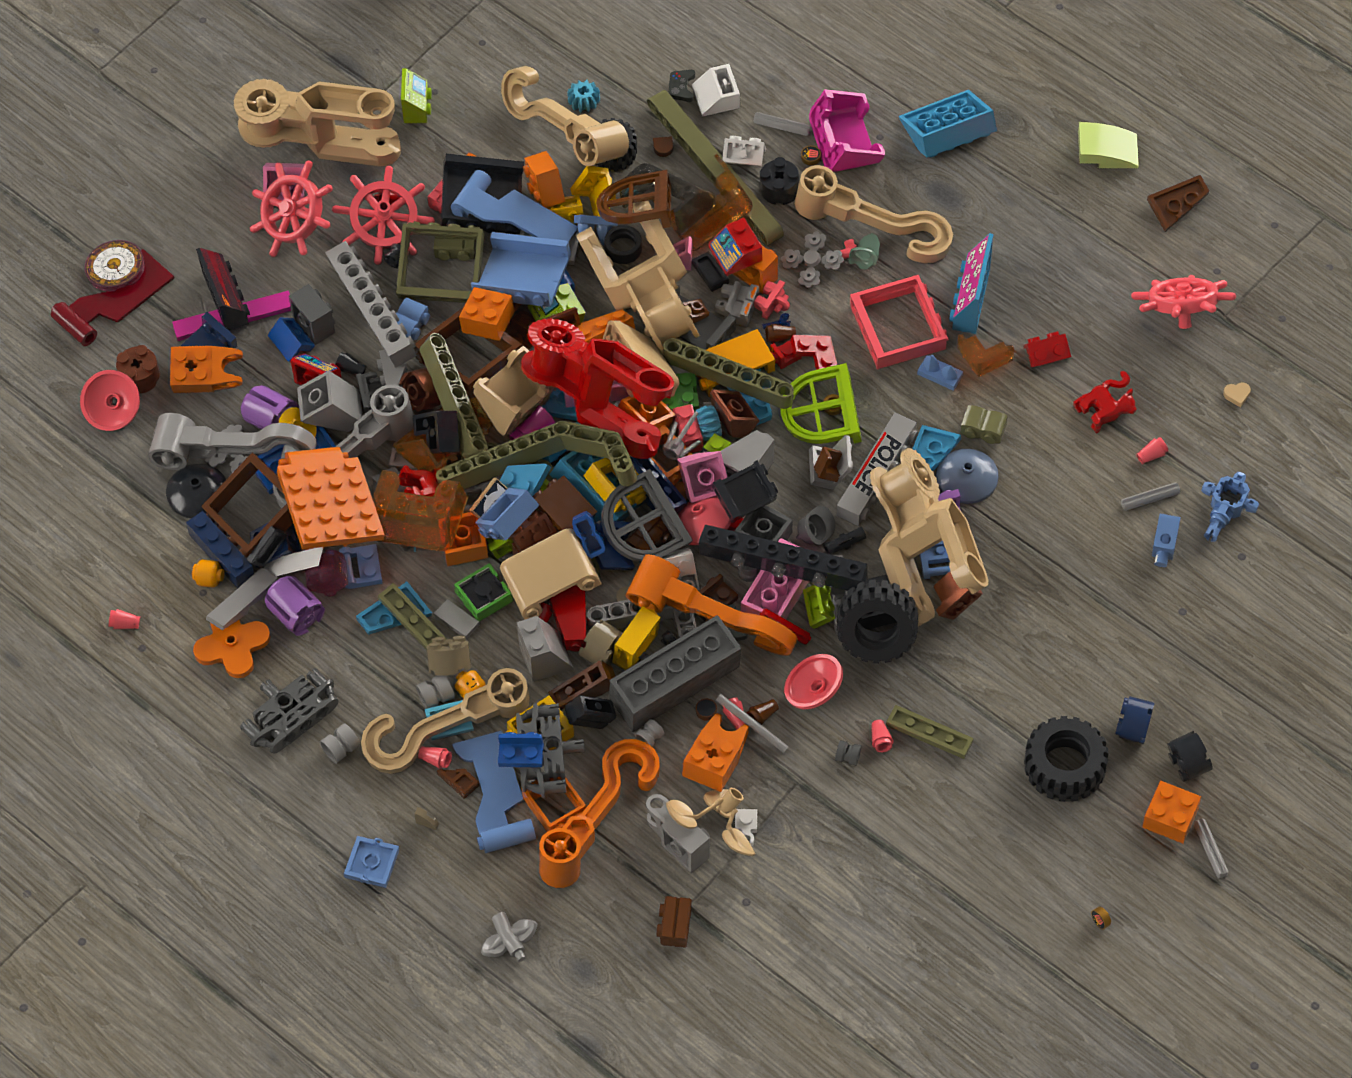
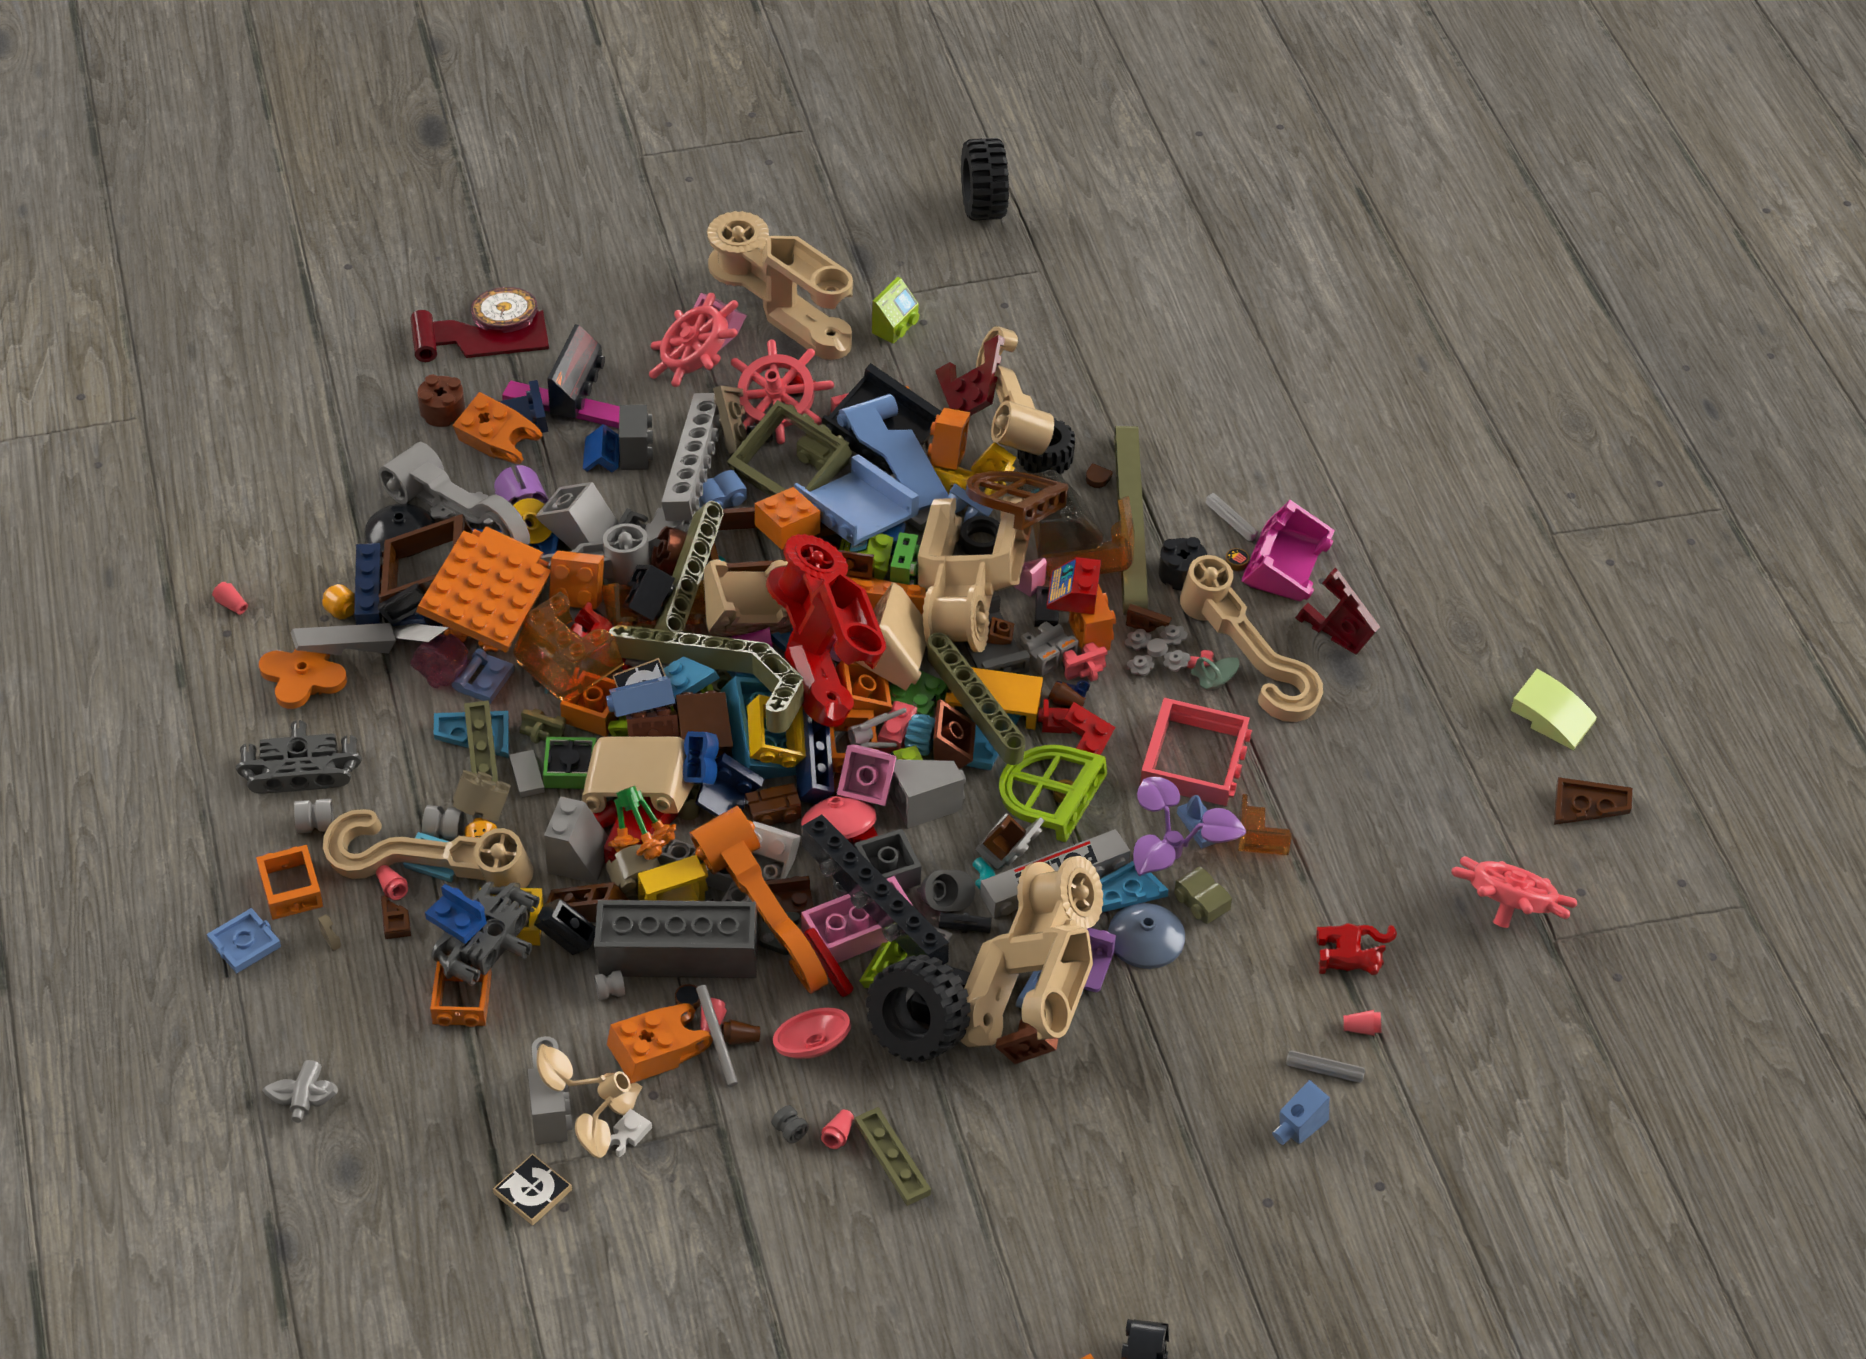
camera: 30 degrees right, 10 degrees down
coral dish [80,370,140,431] -> none
medium lavender cylinder [264,576,325,636] -> none
red slope [290,353,342,385] -> none
black cone [335,352,367,375] -> none
medium blue door [452,730,536,853] -> none
orange piece [539,739,660,888] -> none
medium azure gear [567,80,600,113] -> none
dark grey window [601,469,693,562] -> none
reddish brown brick [656,896,692,948] -> none
pearl dark grey piece [668,69,695,102] -> none
white slope [692,64,740,117] -> none
black panel [712,460,778,523] -> none
white bracket [722,136,766,167] -> none
dark azure slope [899,90,997,158] -> none
slope [949,233,993,334] -> none
red bracket [1023,331,1071,368] -> none
black tyre [1024,716,1109,802] -> none
dark blue brick [1115,696,1155,744] -> none
medium blue piece [1201,472,1259,542] -> none
tan tile [1223,382,1251,408] -> none
none -> orange window [256,845,323,920]
none -> tile [493,1153,572,1226]
none -> olive hips [520,708,566,744]
none -> orange brick [549,550,604,609]
none -> plant [608,786,676,860]
none -> dark tan wing [713,386,747,454]
none -> bright green piece [890,532,920,585]
none -> dark red wing [935,335,1005,416]
none -> teal arm [972,857,995,889]
none -> reddish brown tile [1126,604,1172,632]
none -> medium lavender plant [1133,777,1246,876]
none -> dark red wing [1295,568,1380,655]

